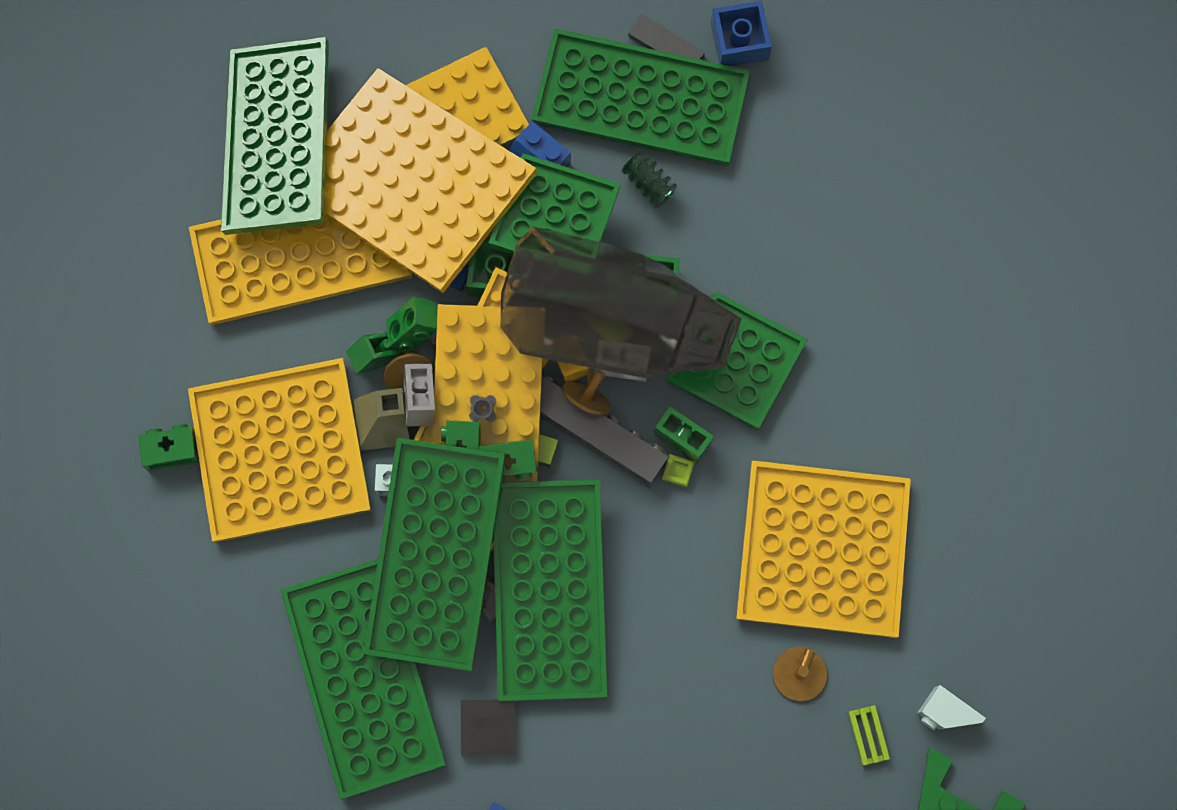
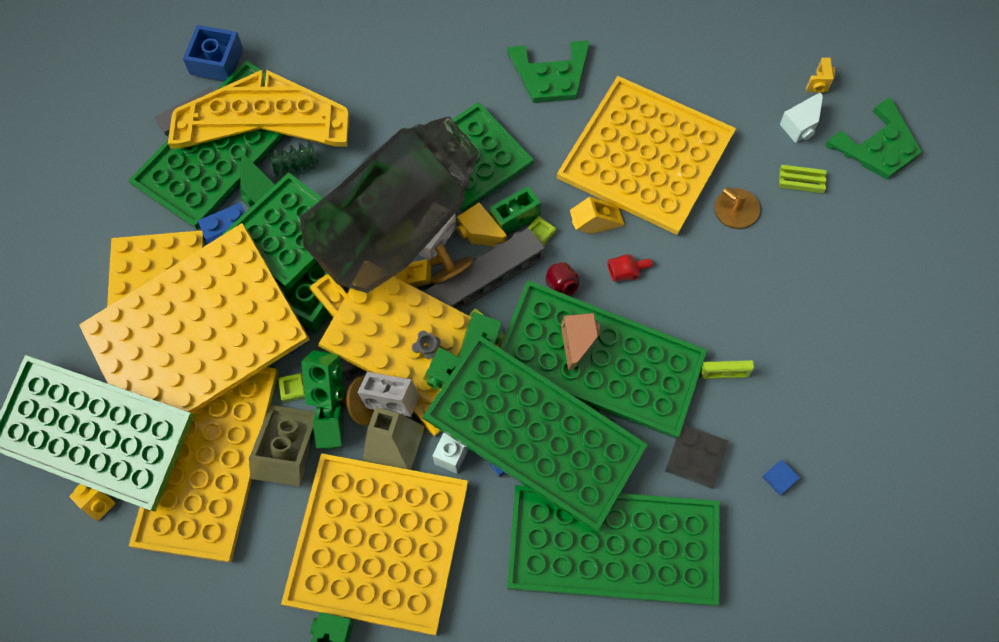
camera: 65 degrees left, 10 degrees down
none -> yellow bracket [69,484,115,521]
none -> yellow wing [168,70,349,148]
none -> green slope [240,155,275,208]
none -> olive slope [249,405,315,487]
none -> lime tile [278,373,305,403]
none -> yellow slope [457,203,507,247]
none -> green wing [507,40,589,103]
none -> dark red head [545,262,580,296]
none -> nougat slope [561,313,600,371]
none -> yellow slope [570,196,625,234]
none -> red piece [607,254,653,282]
none -> lime tile [700,360,754,379]
none -> yellow bracket [806,58,835,93]

